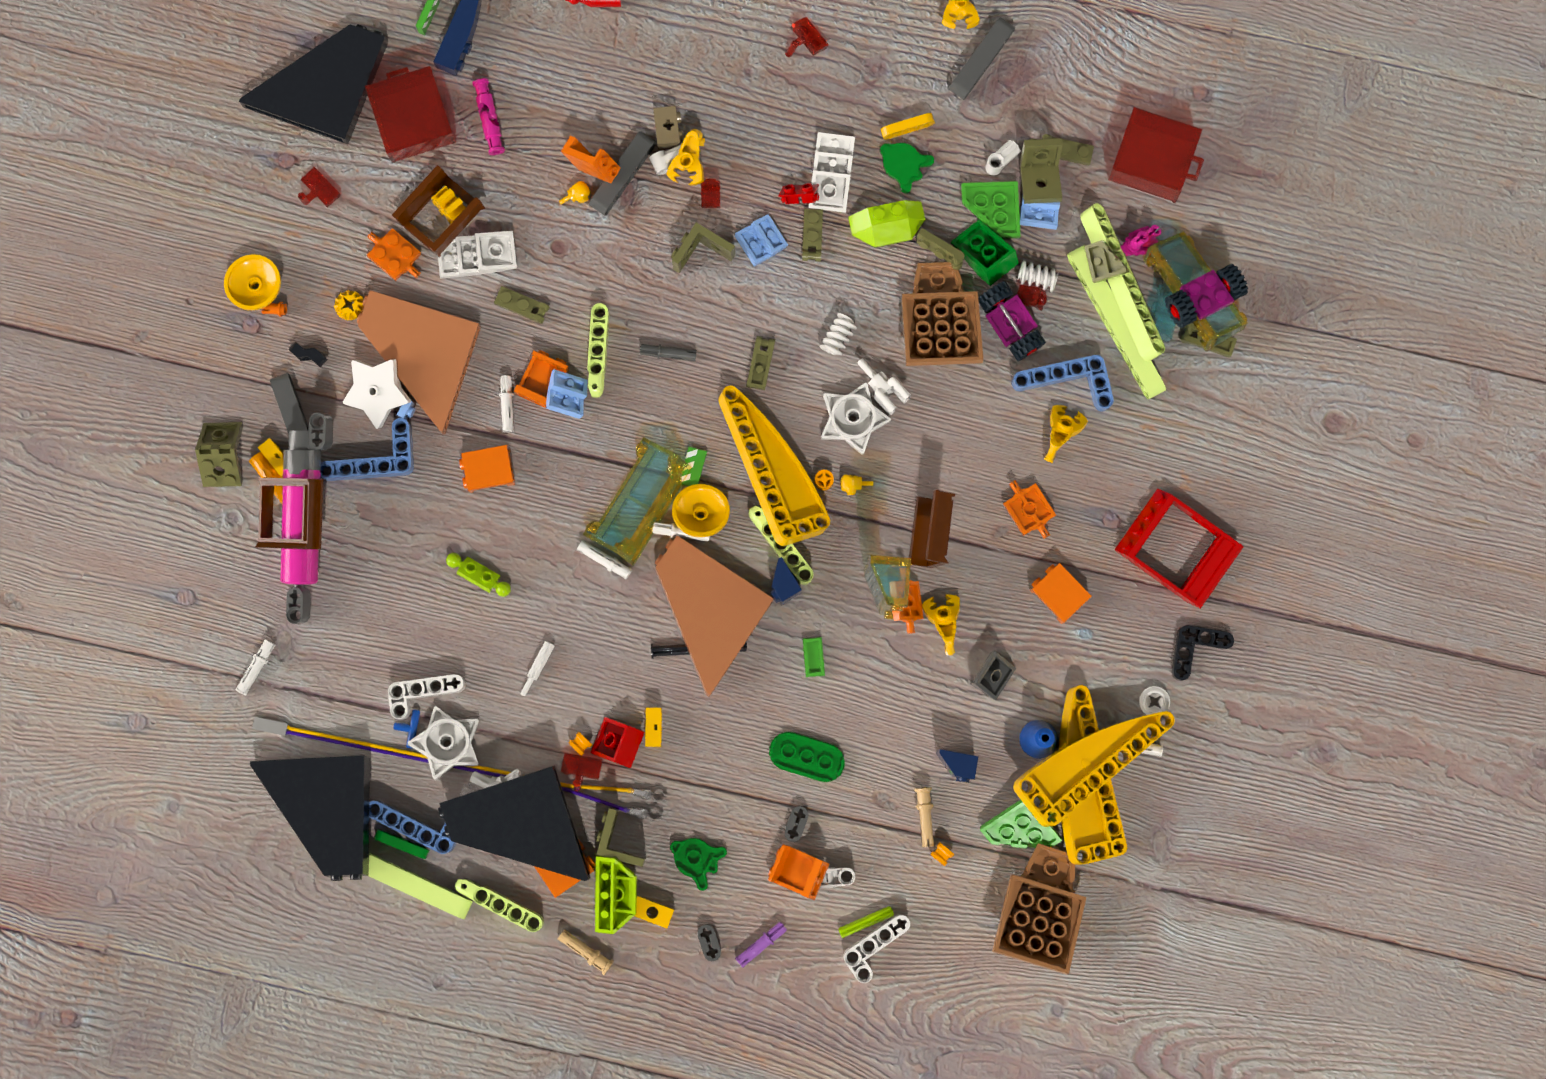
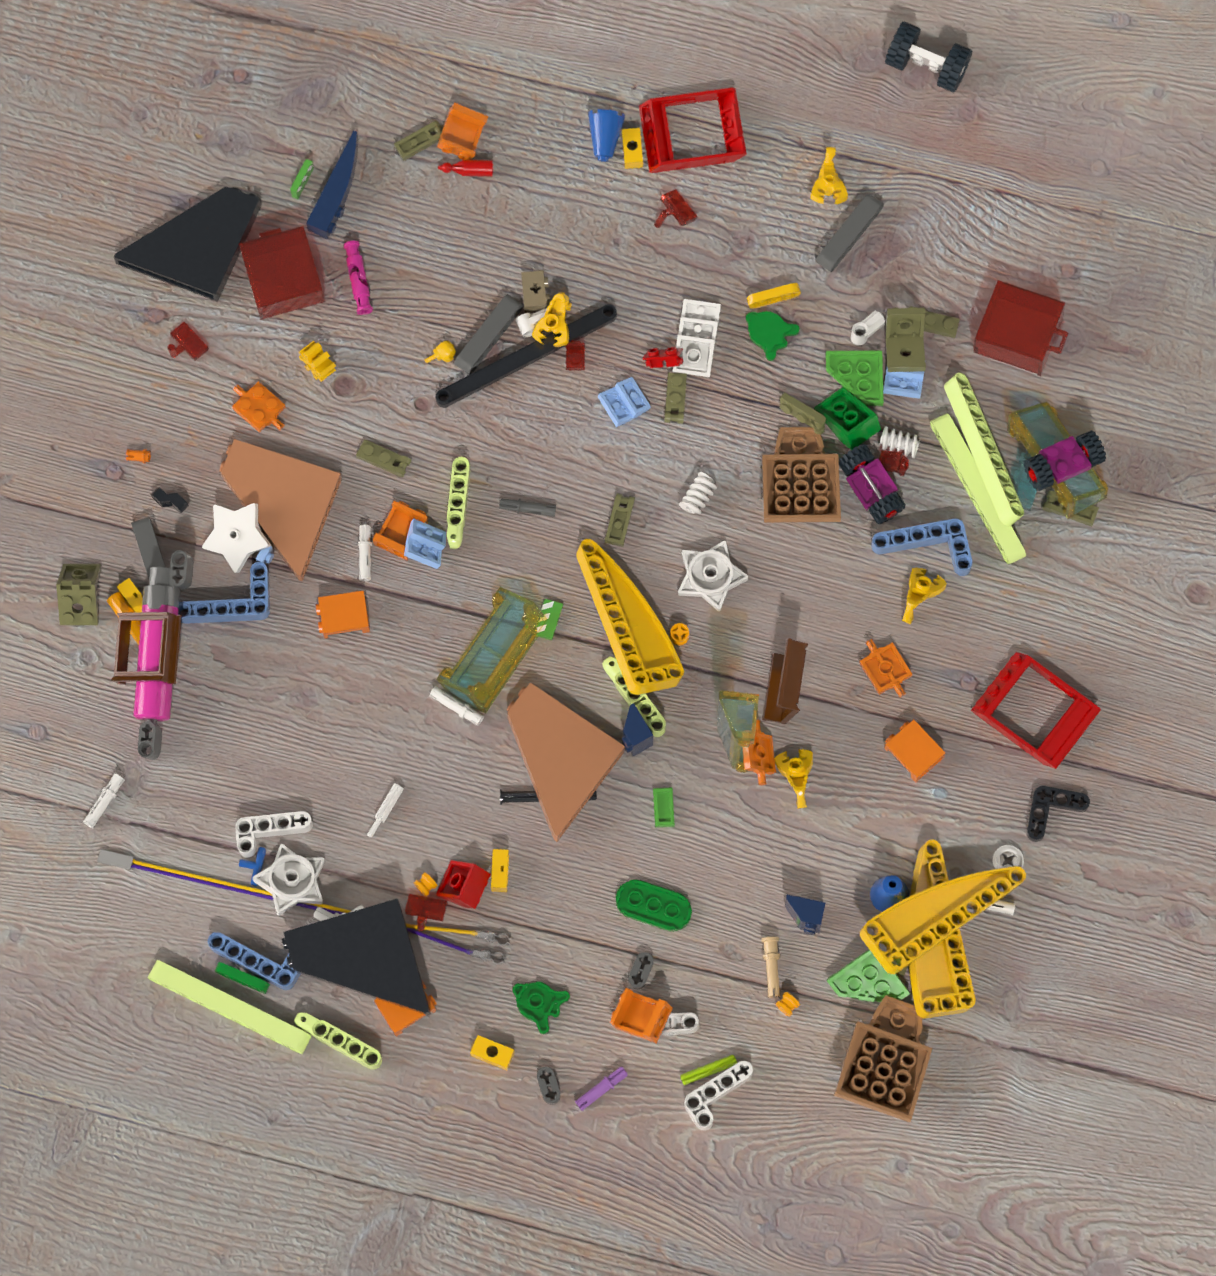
camera: 10 degrees right, 10 degrees down
yellow dish [224,254,281,310] -> none
black slope [250,755,370,881] -> none
yellow gear [334,290,364,320] -> none
reddish brown piece [392,165,486,258] -> none
white slope [437,231,517,279] -> none
lime plate [446,553,511,597] -> none
tan pin [558,929,614,975] -> none
orange panel [561,136,620,183] -> none
lime wedge [595,855,637,934] -> none
olive bracket [596,808,646,867] -> none
white axle [652,522,710,542] -> none
olive bracket [671,222,735,273] -> none
yellow dish [672,484,730,537] -> none
yellow piece [840,474,873,495] -> none
lime wedge [848,200,925,248] -> none
white plant [857,358,911,416] -> none
dark grey slope [970,651,1016,701] -> none
wing [1084,240,1129,283] -> none
dark pink connector [1120,225,1161,256] -> none
none -> black piece [435,304,617,408]

